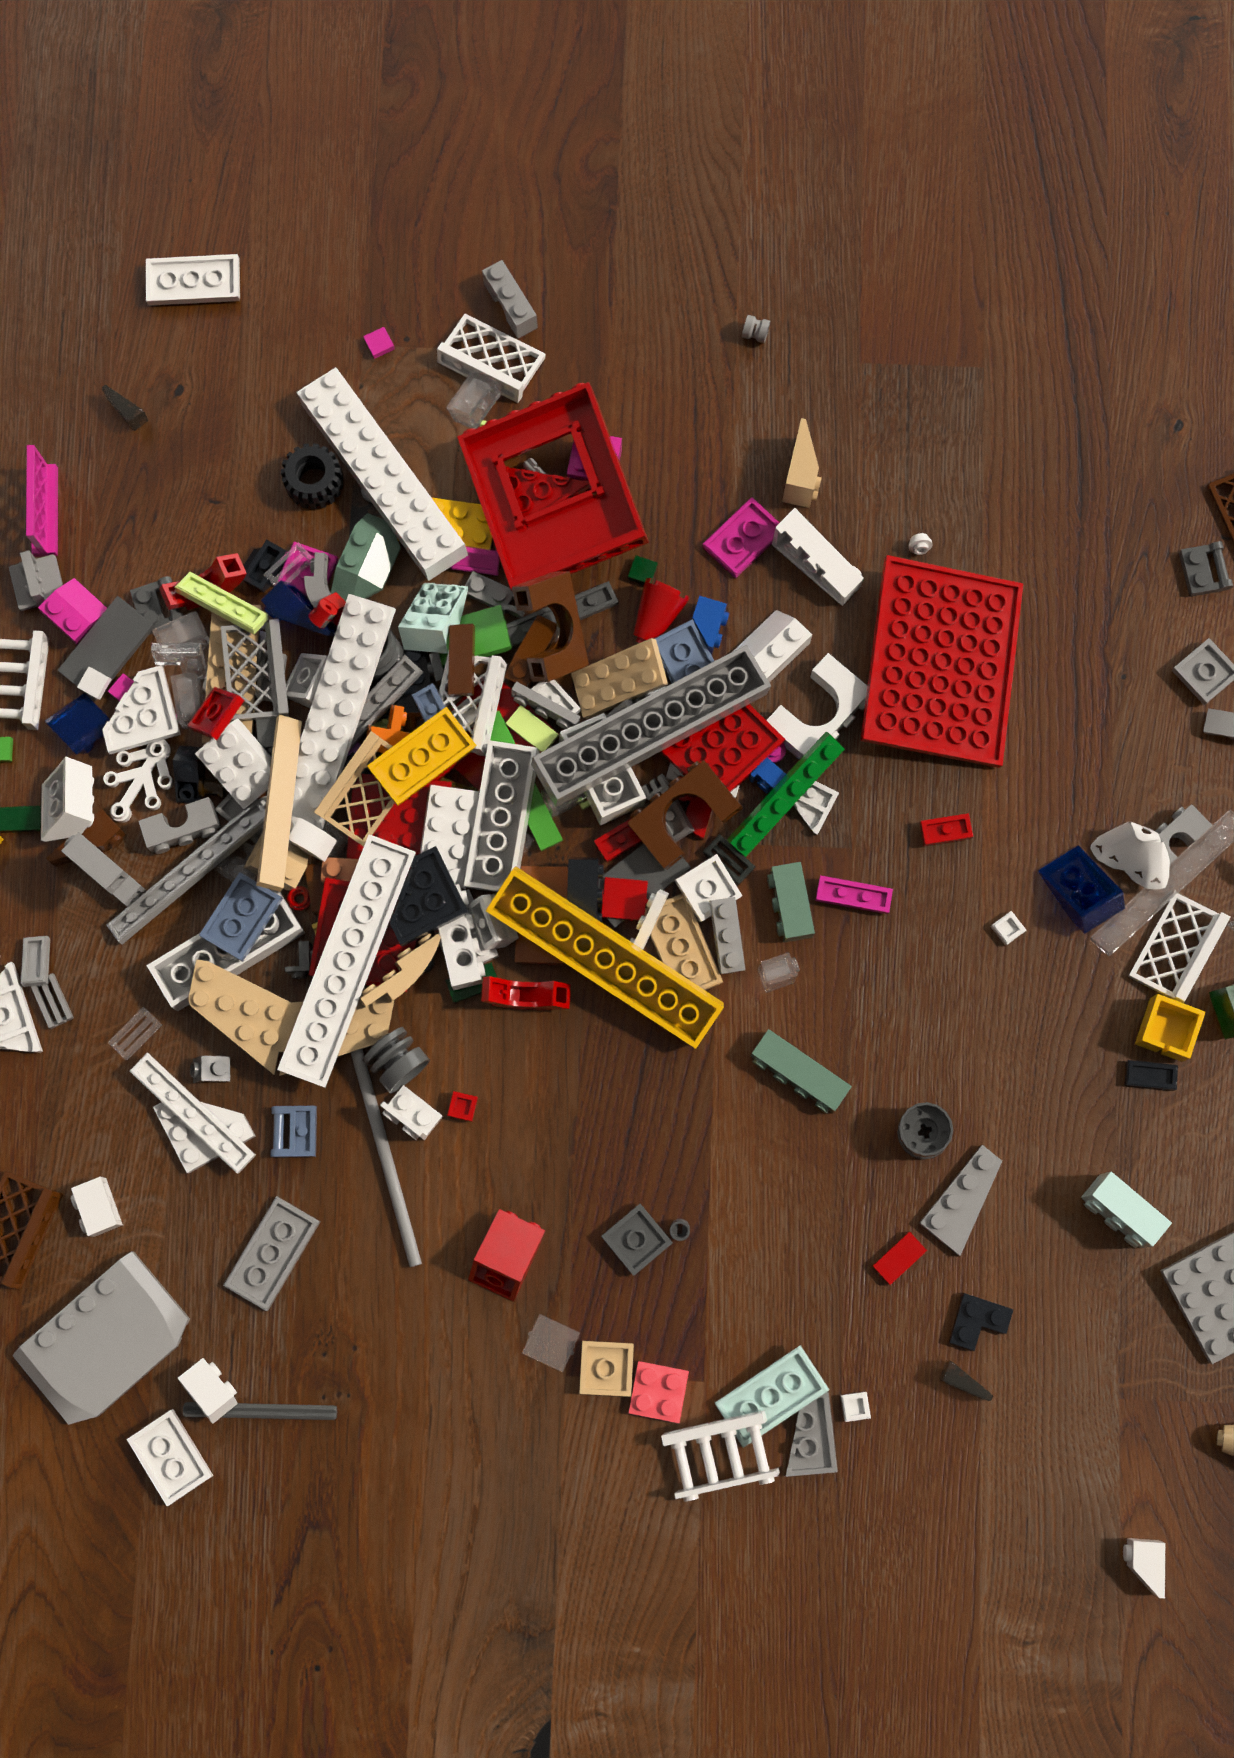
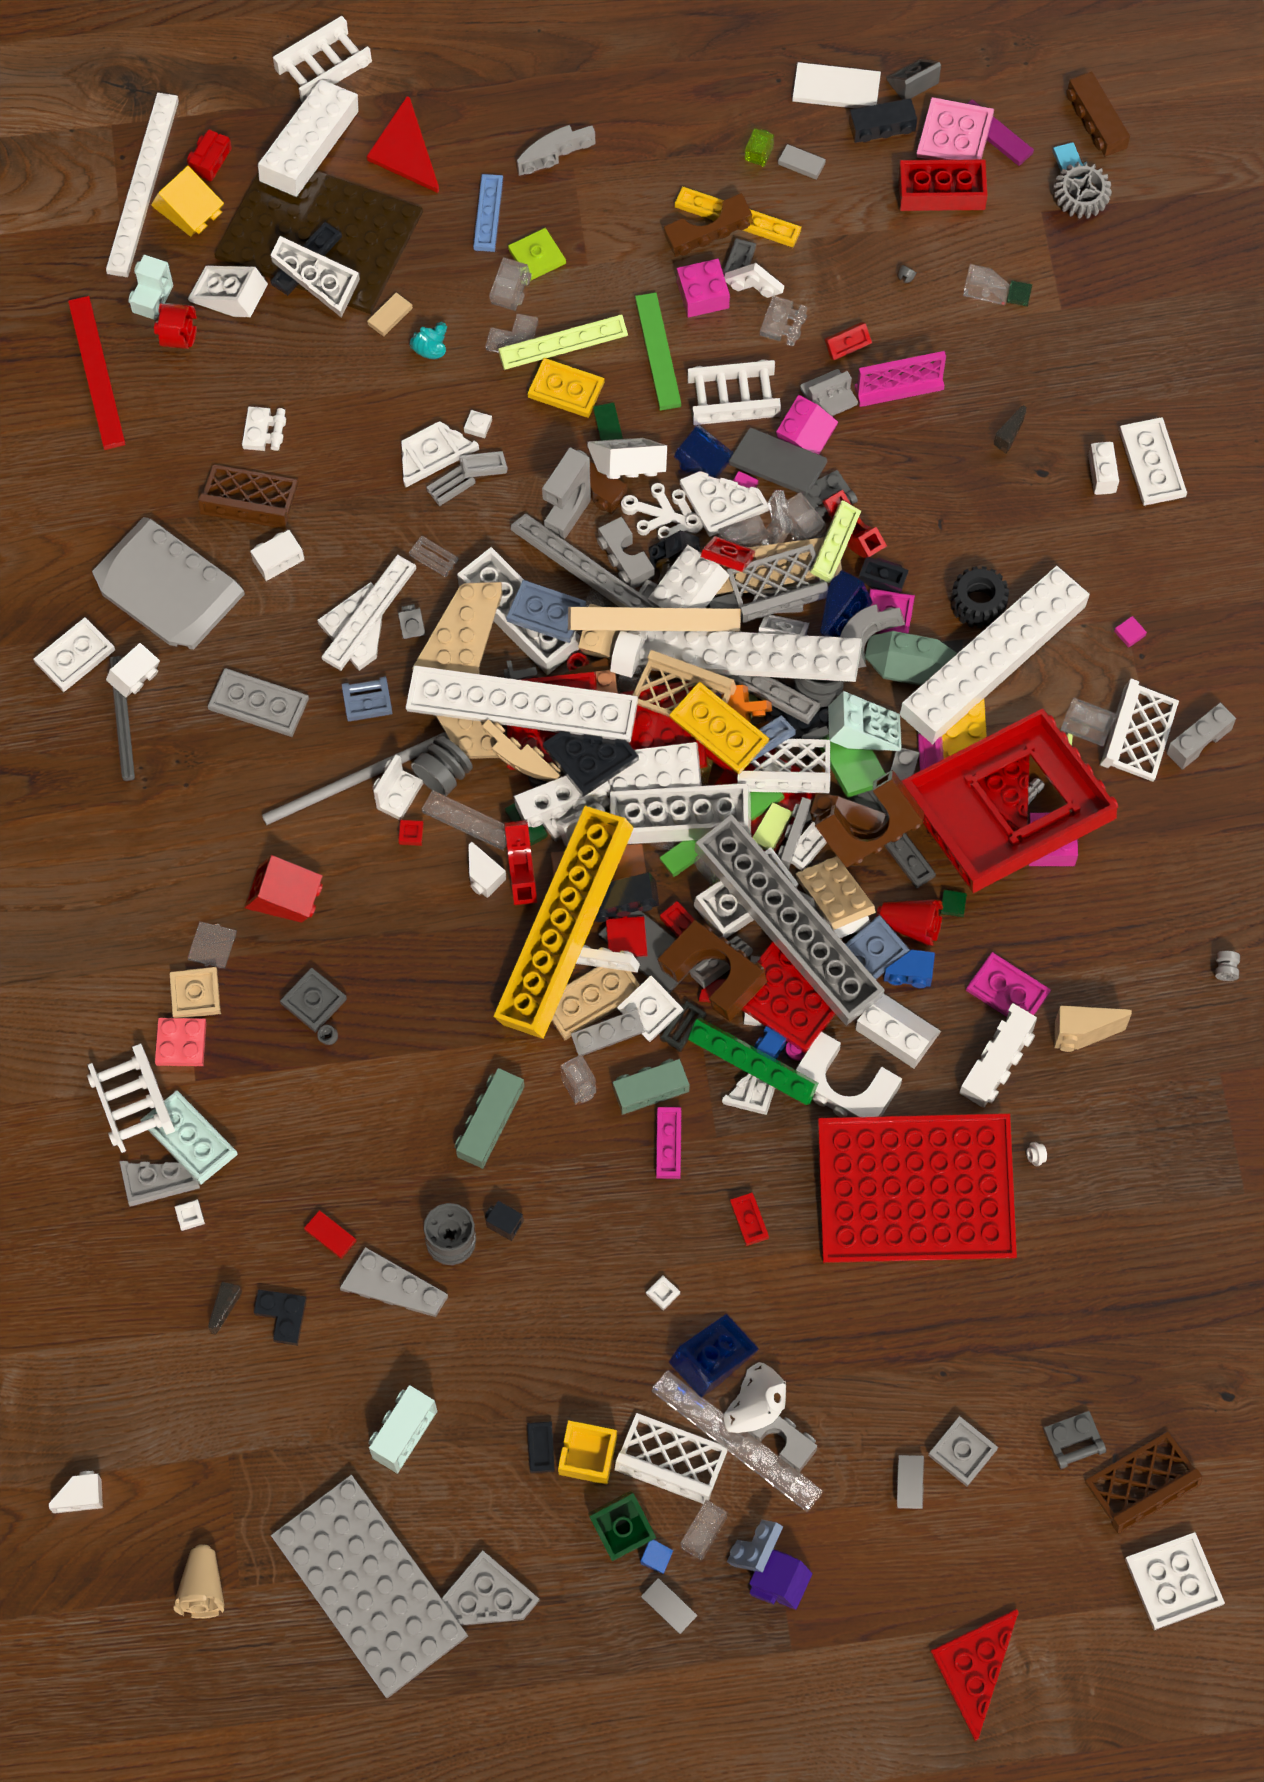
camera: 80 degrees right, 10 degrees down
white tile [77,667,112,700] -> none
clear tile [263,542,313,592] -> none
red leg [308,592,346,628] -> none
reddish brown tile [448,624,475,697] -> none
none -> clear plate [422,790,507,850]
none -> white slope [469,842,506,898]
none -> black brick [485,1201,524,1241]
none -> white brick [1088,442,1119,495]

